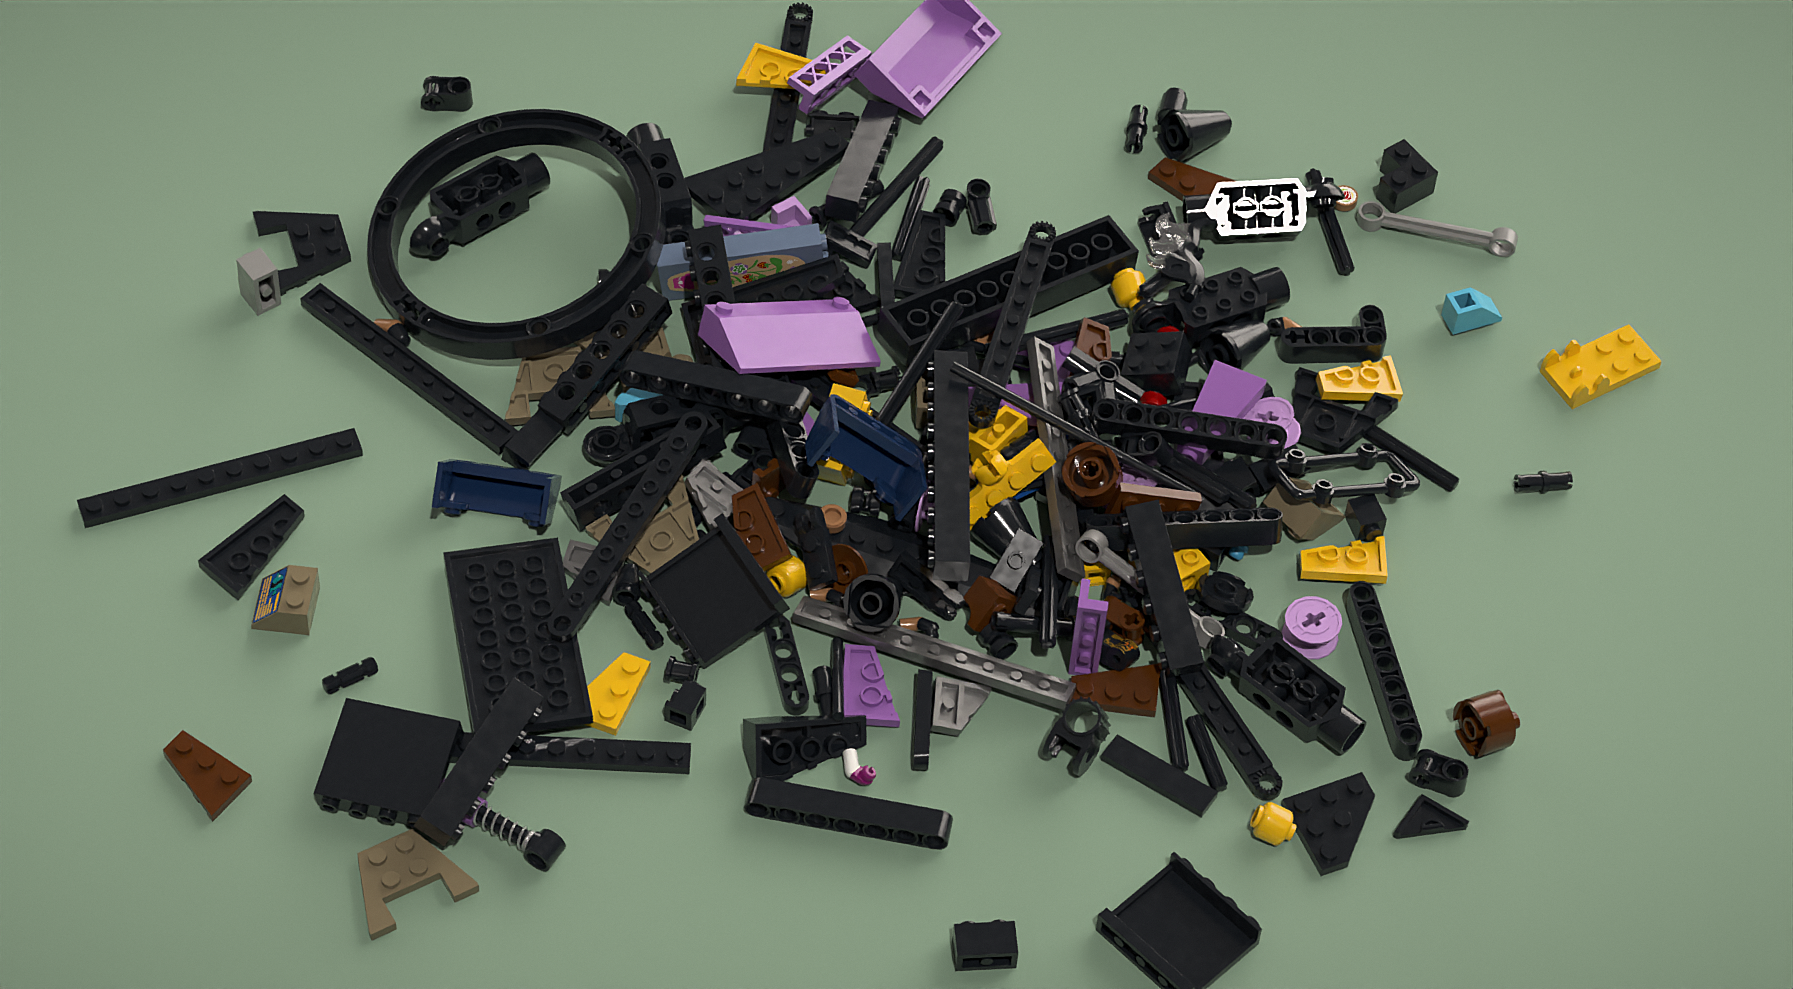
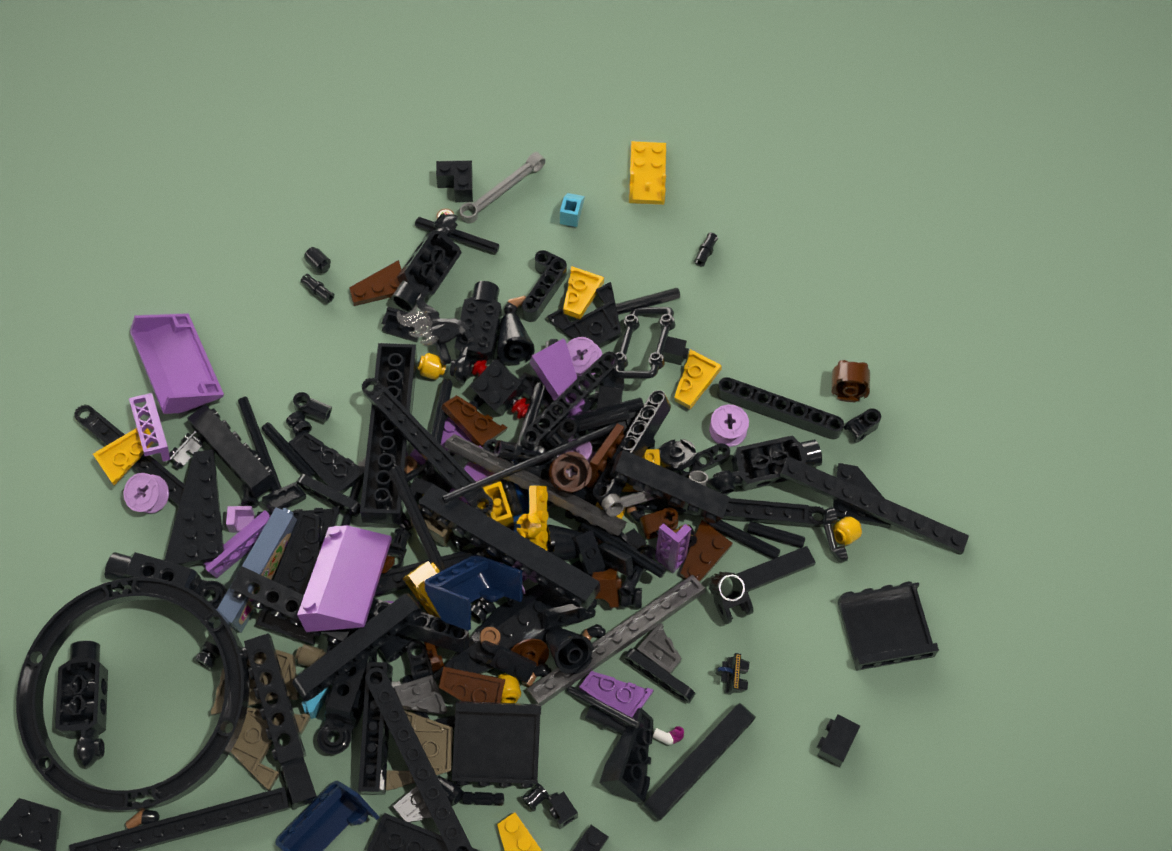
camera: 55 degrees left, 10 degrees up
black beam [764,615,809,715] -> none
black piece [1062,346,1144,418] -> none
black cone [1157,109,1232,162] -> none
dark tan slope [1263,477,1346,540] -> none
black tile [1393,794,1469,839] -> none
none -> lavender piece [123,473,169,514]
none -> black hips [715,653,749,695]
none -> black plate [779,456,969,555]
none -> black bar [823,507,848,562]

